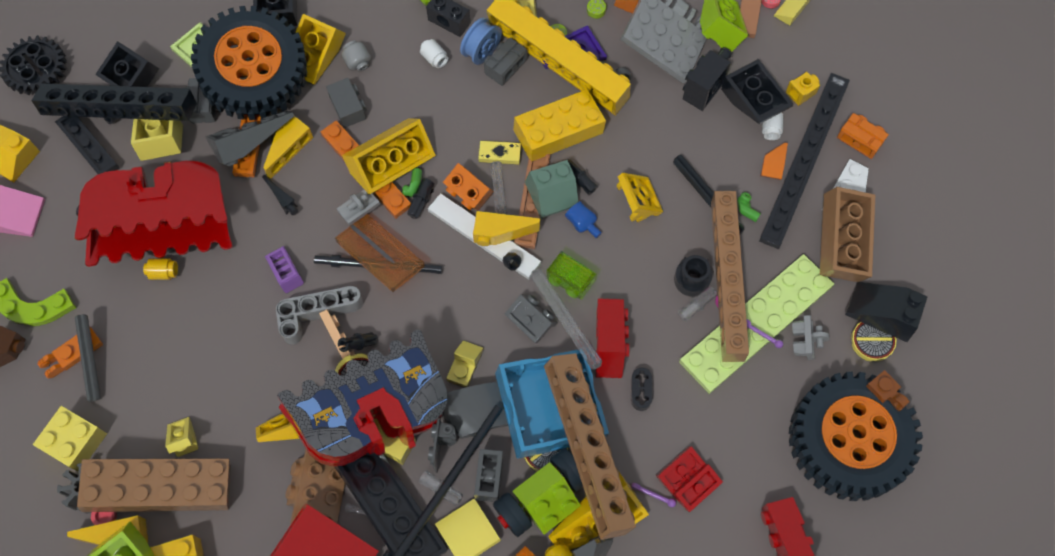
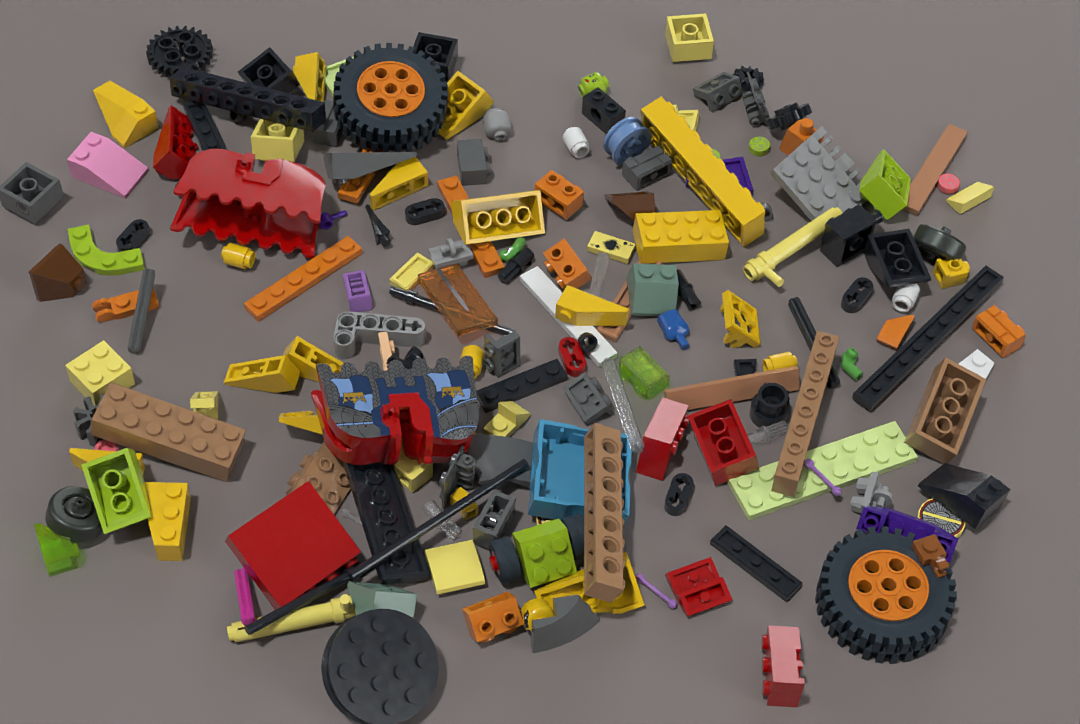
camera: 15 degrees right, 15 degrees down
none -> black beam [116,219,150,252]
none -> red wedge [153,105,199,179]
none -> yellow slope [223,355,301,393]
none -> orange plate [244,236,362,322]
none -> yellow slope [283,336,344,382]
none -> yellow slope [293,52,326,102]
none -> dark purple hand [320,210,347,230]
none -> light yellow tile [389,252,435,291]
none -> black hinge [404,346,424,361]
none -> black beam [405,198,445,226]
none -> yellow piece [450,487,478,520]
none -> yellow brick [460,345,485,379]
none -> black plate [476,359,568,413]
none -> dark grey bracket [483,331,521,378]
none -> orange brick [534,170,584,220]
none -> red beam [558,337,586,378]
none -> reddish brown slope [605,191,655,221]
none -> nougat tile [664,366,800,410]
none -> red brick [687,399,759,486]
none -> black tile [710,525,803,603]
none -> black tile [733,359,757,377]
none -> light yellow cylinder [742,207,843,287]
none -> yellow brick [762,351,798,372]
none -> black beam [841,277,873,313]
none -> dark purple slope [856,506,958,562]
none -> pearl dark grey wheel [913,224,966,262]

